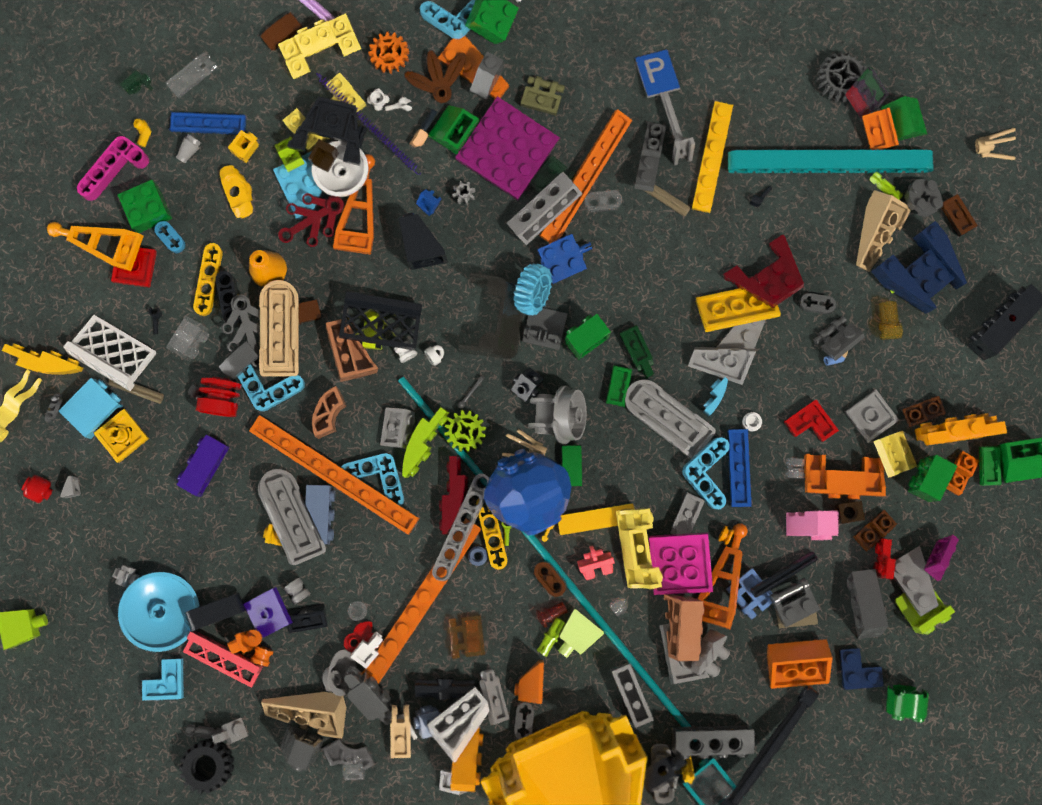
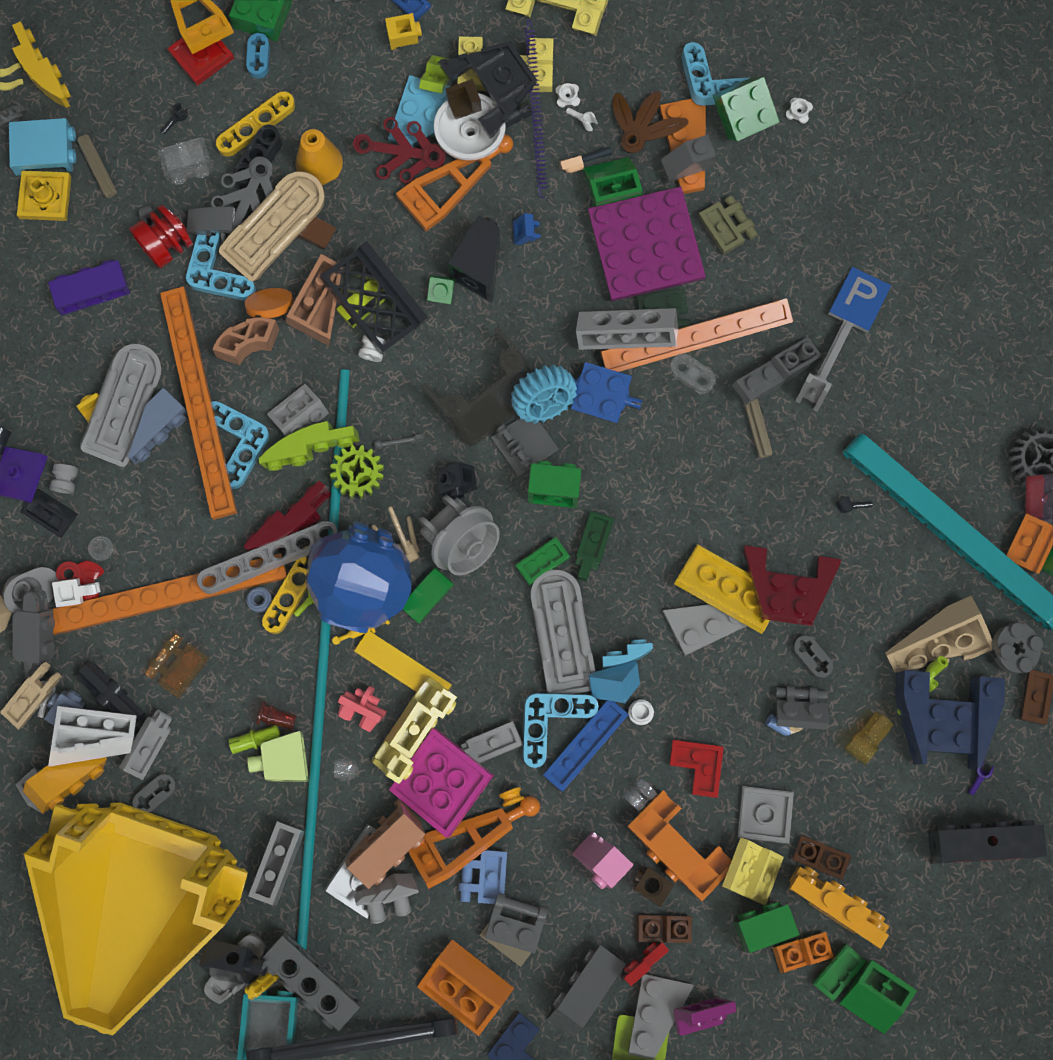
camera: 40 degrees right, 5 degrees down
white fence [63,315,157,391] -> none
yellow piece [219,166,253,218] -> none
orange gear [369,32,410,74] -> none
white tile [424,345,444,366] -> none
light grey gear [452,181,475,205] -> none
orange slope [515,660,544,704] -> none
reddish brown plate [534,561,567,597] -> none
light grey wing [688,347,756,385] -> none
yellow plate [692,101,733,213] -> none
black axle [750,552,818,597] -> none
lime axle [869,172,903,200] -> none
none -> orange tile [245,288,294,318]
none -> plate [427,275,455,304]
none -> dark azure slope [588,661,640,703]
none -> lime arm [925,656,948,692]
none -> dark purple hand [968,760,994,795]

